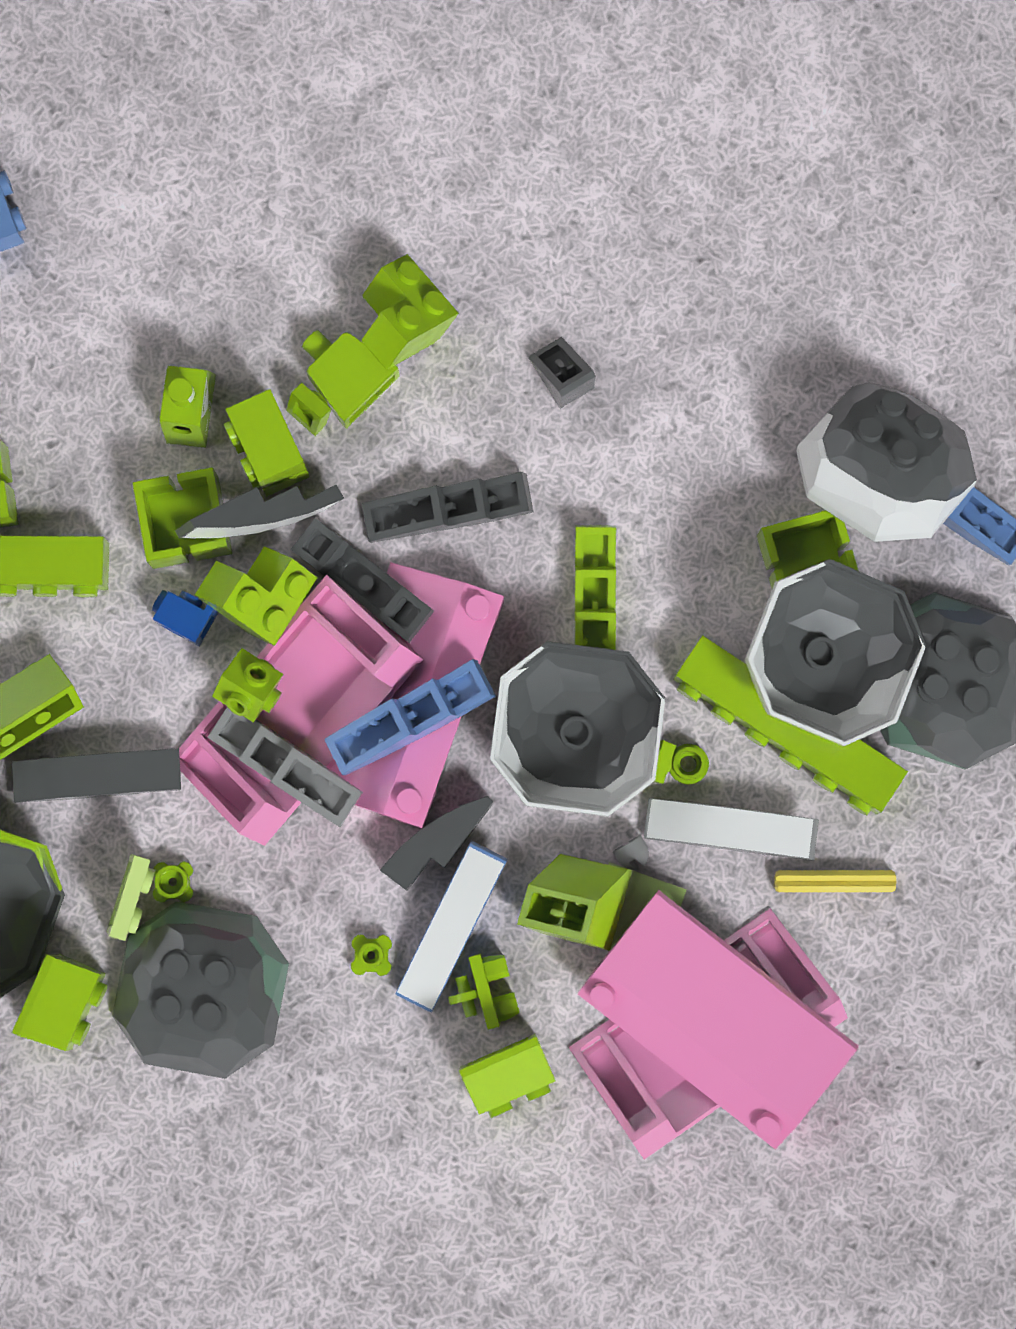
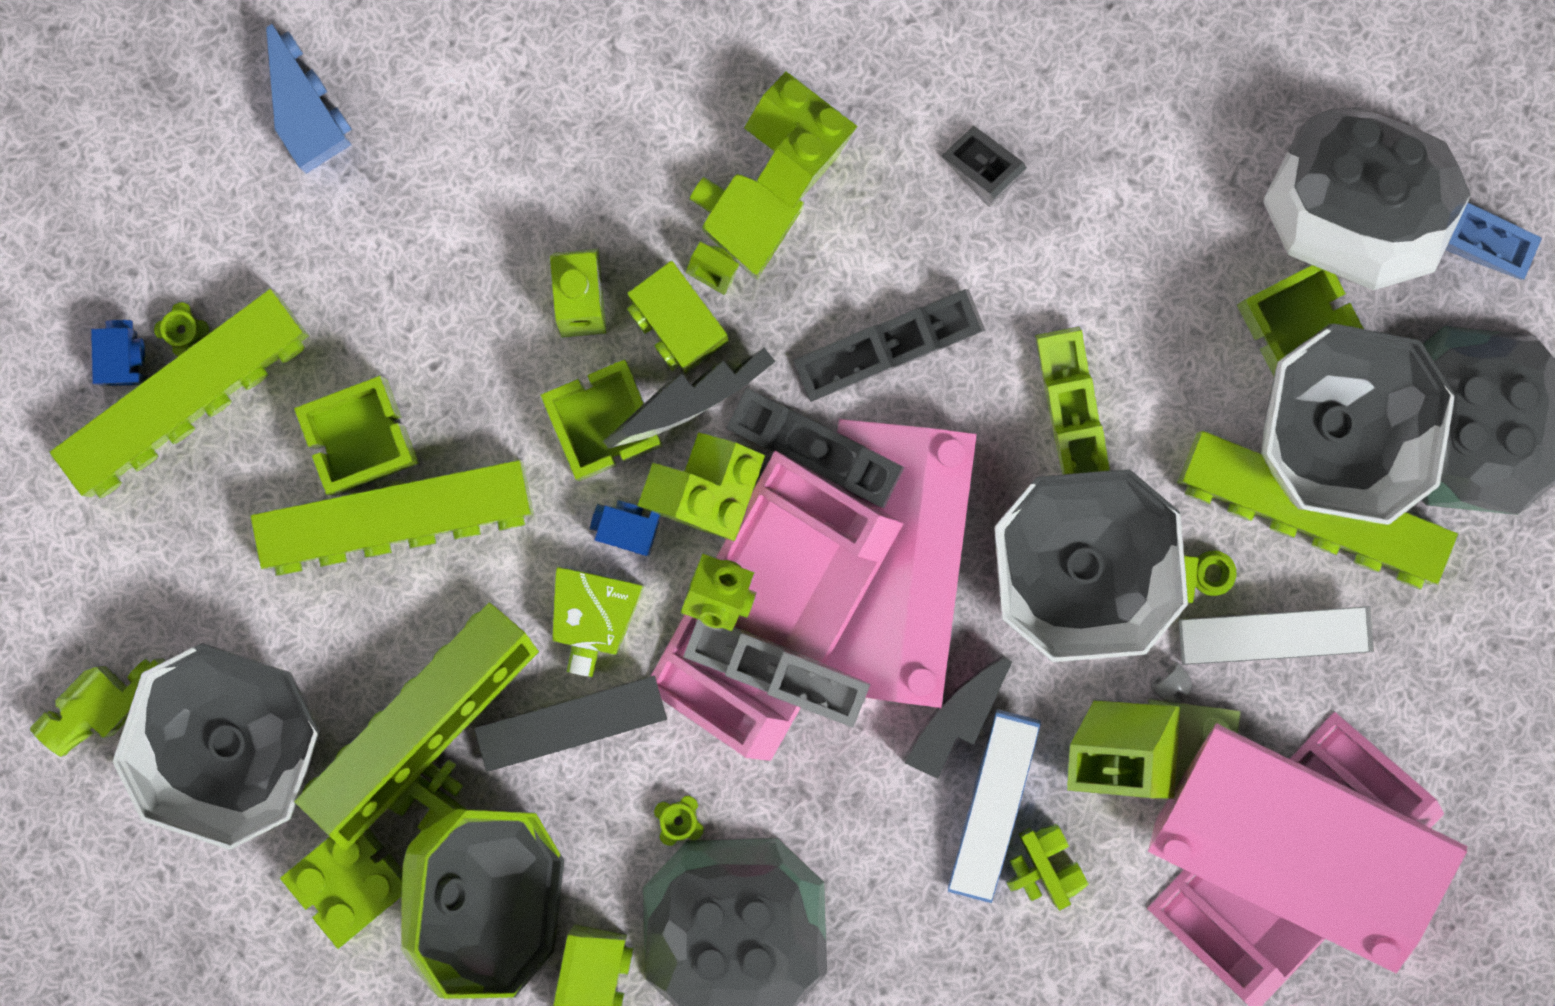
camera: 10 degrees left, 5 degrees up
yellowish green plate [106,854,155,941] -> none
medium blue slope [324,659,496,775] -> none
lime plate [351,935,392,976] -> none
lime slope [459,1034,556,1118] -> none
light yellow axle [774,870,896,892] -> none
none -> lime torso [553,567,644,677]

